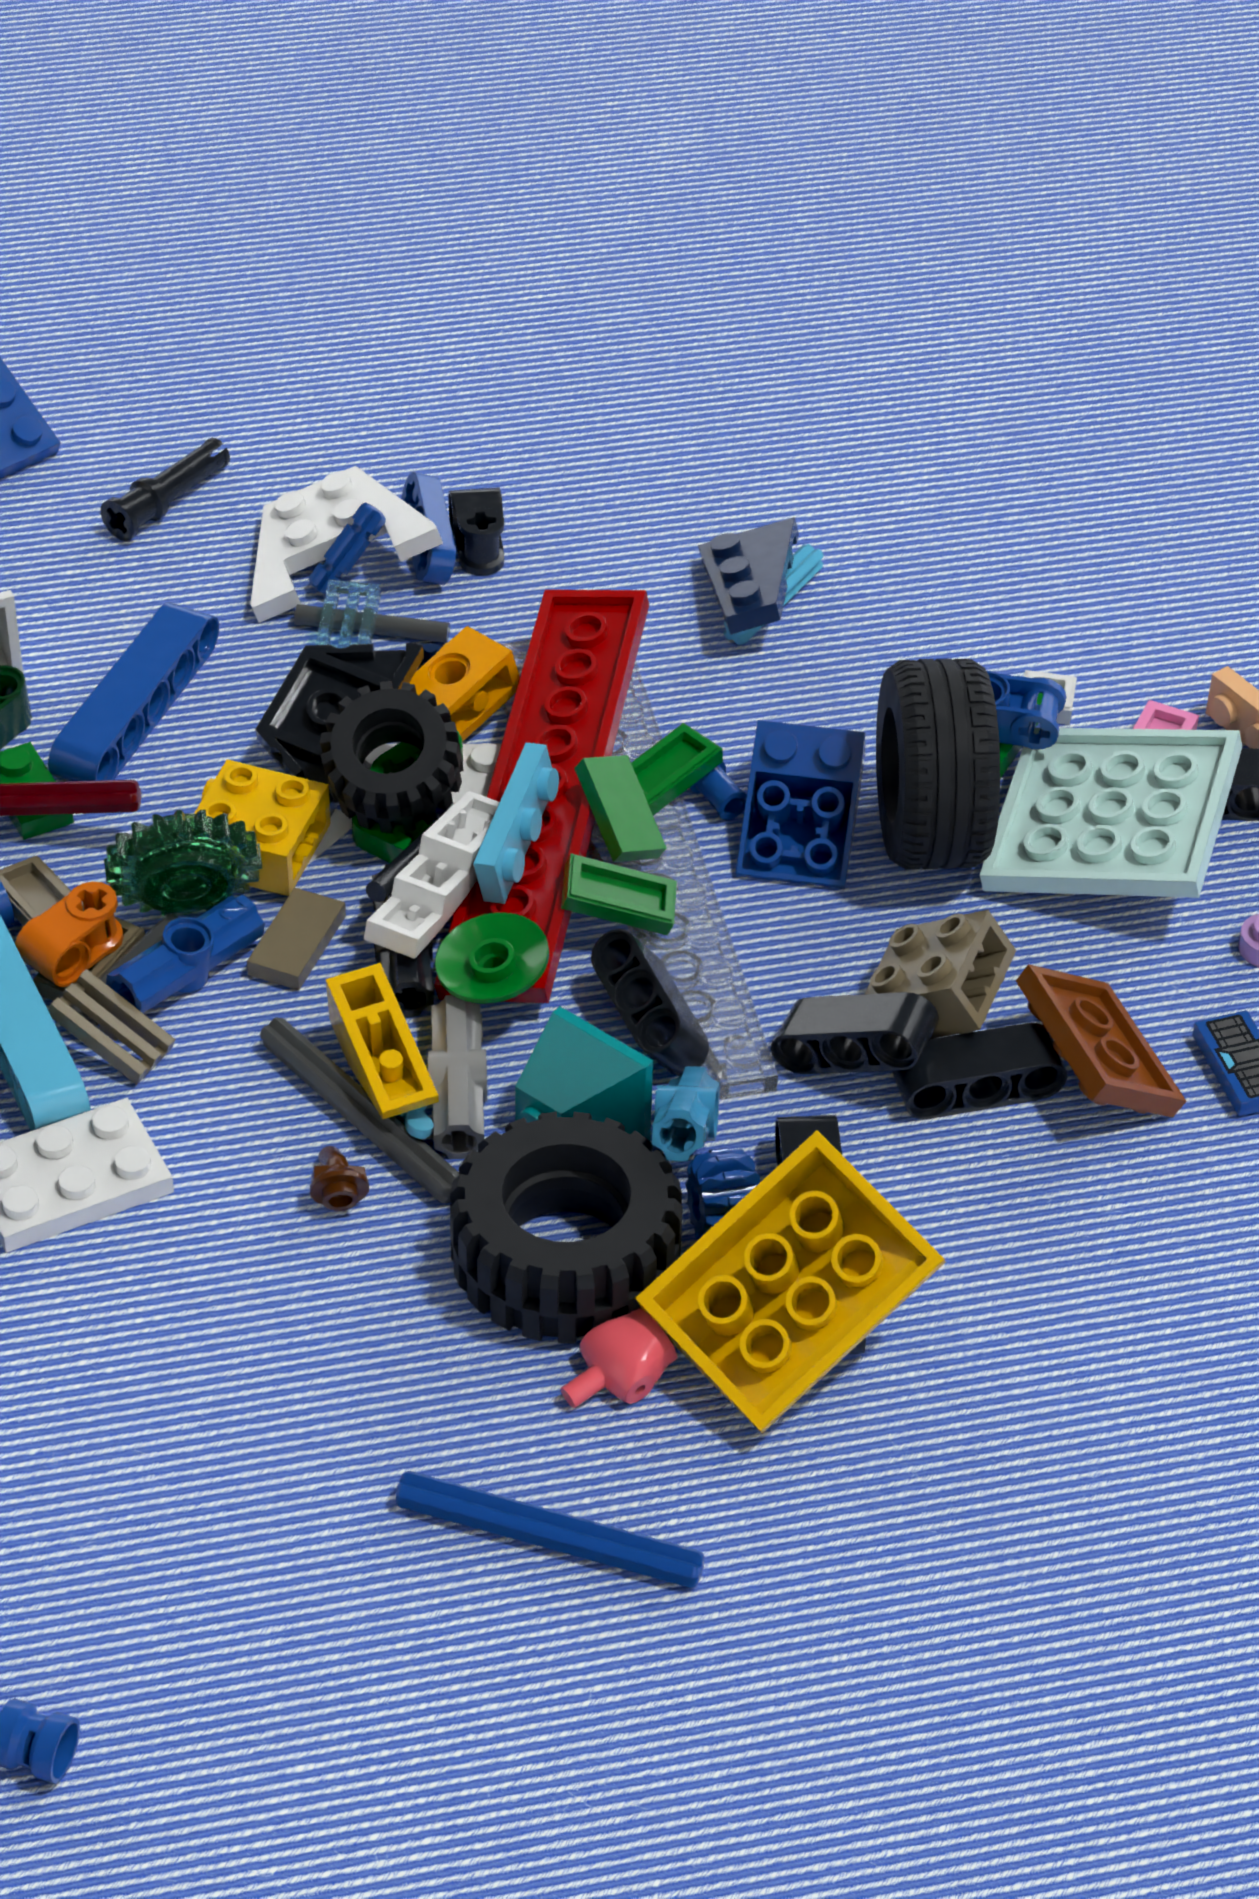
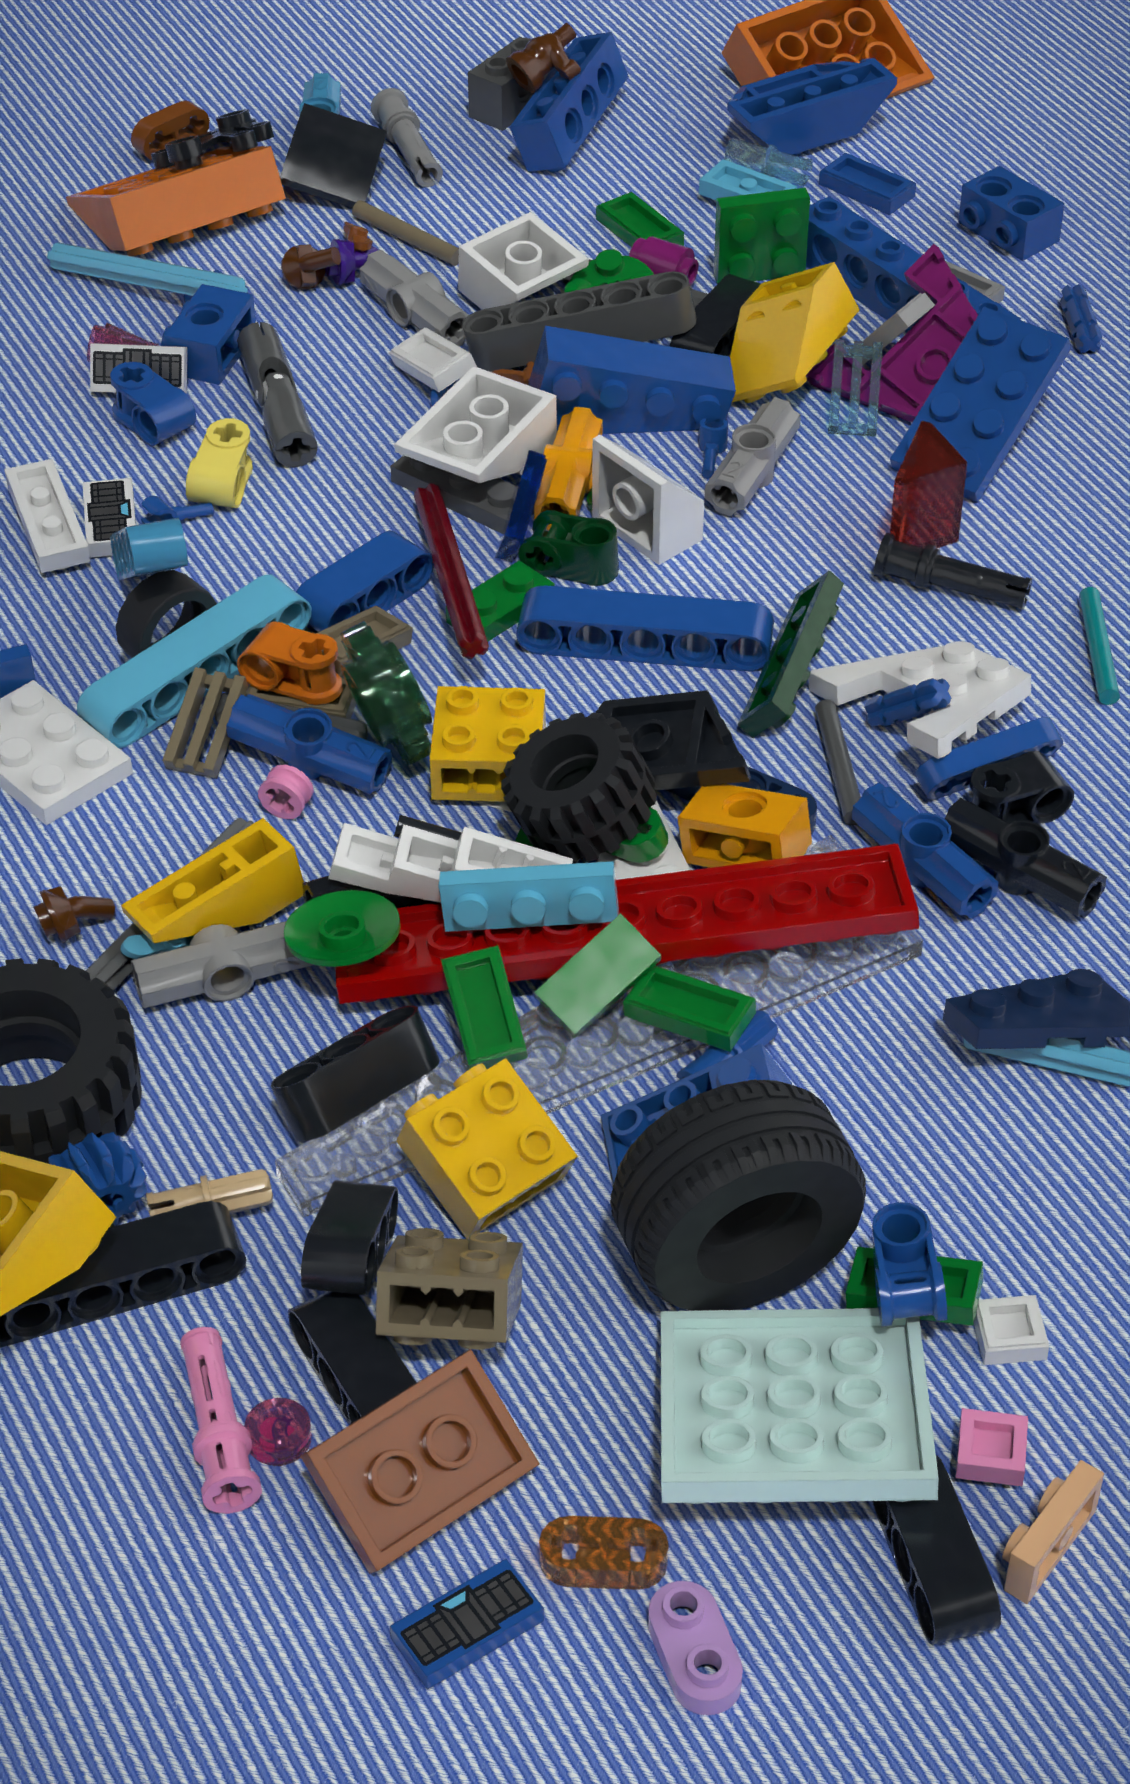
camera: 75 degrees right, 0 degrees up
dark tan tile [247,887,346,990] -> none
clear light blue tile [315,579,381,648] -> none
teal slope [515,1006,653,1141] -> none
dark azure piece [652,1066,720,1161] -> none
none -> tan axle [146,1169,273,1216]
none -> bright pink pin [180,1327,262,1514]
none -> clear pink tile [244,1398,312,1466]
none -> bright pink bush [258,765,314,819]
none -> yellow brick [396,1058,578,1239]
none -> clear orange beam [539,1516,669,1590]
none -> plate [738,570,844,738]
none -> blue piece [852,782,999,919]
none -> clear red slope [890,421,967,549]
none -> black piece [945,798,1107,919]
none -> teal bar [1079,587,1120,705]

